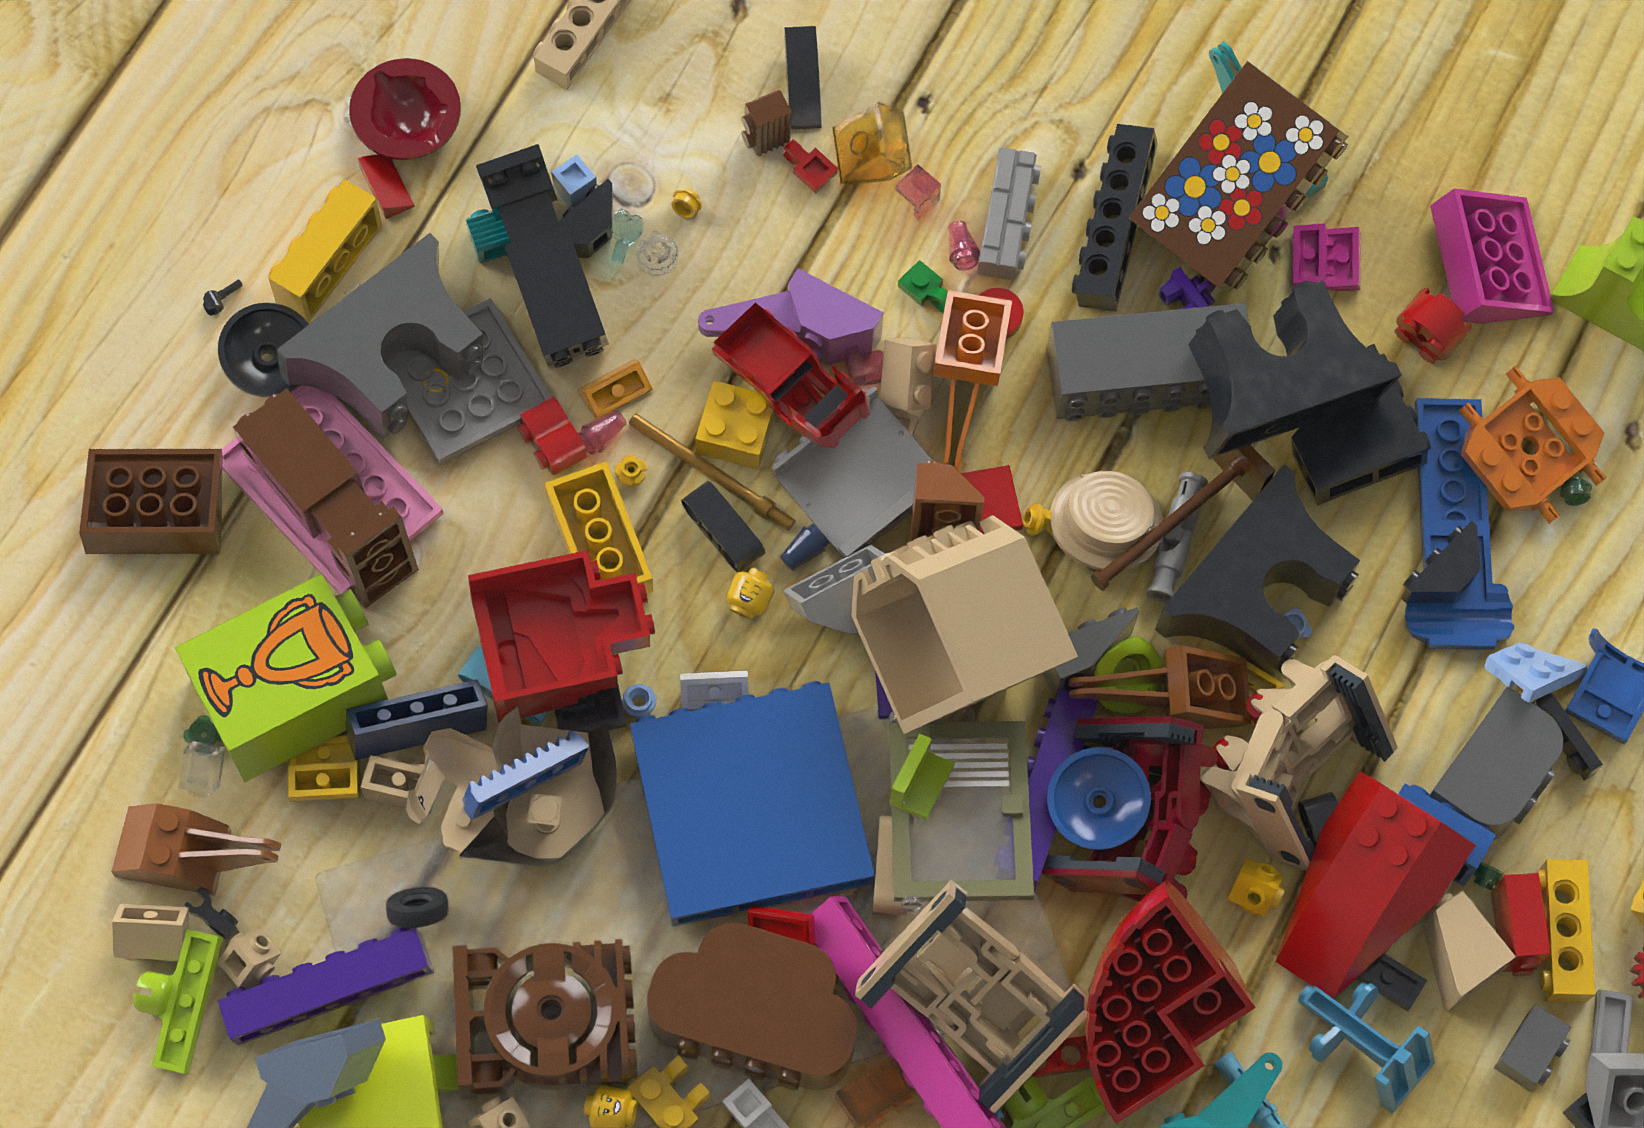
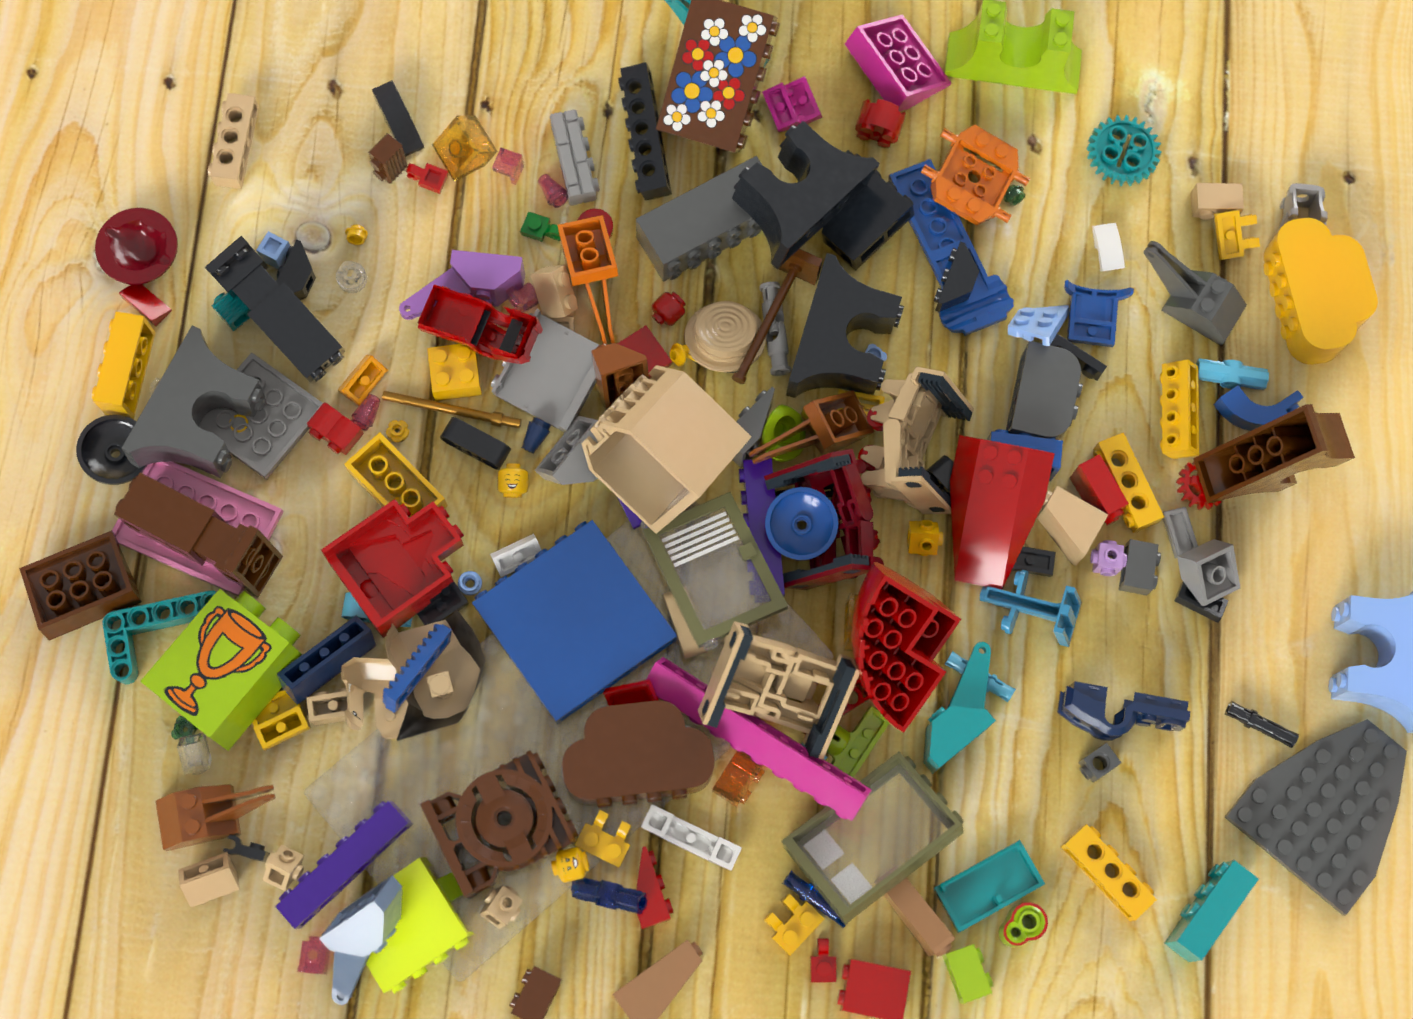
camera: 25 degrees left, 5 degrees up
lime plate [133,929,223,1074] -> none
black hand [203,279,243,316] -> none
black tyre [386,887,449,928] -> none
clear light blue rock [611,209,644,264] -> none
lime panel [889,733,955,820] -> none
dark purple hips [1158,267,1216,309] -> none
clear green plate [1473,862,1504,890] -> none
none -> teal beam [103,590,217,685]
none -> clear pink brick [297,936,330,975]
none -> red head [651,292,686,326]
none -> lavender brick [1090,540,1127,576]

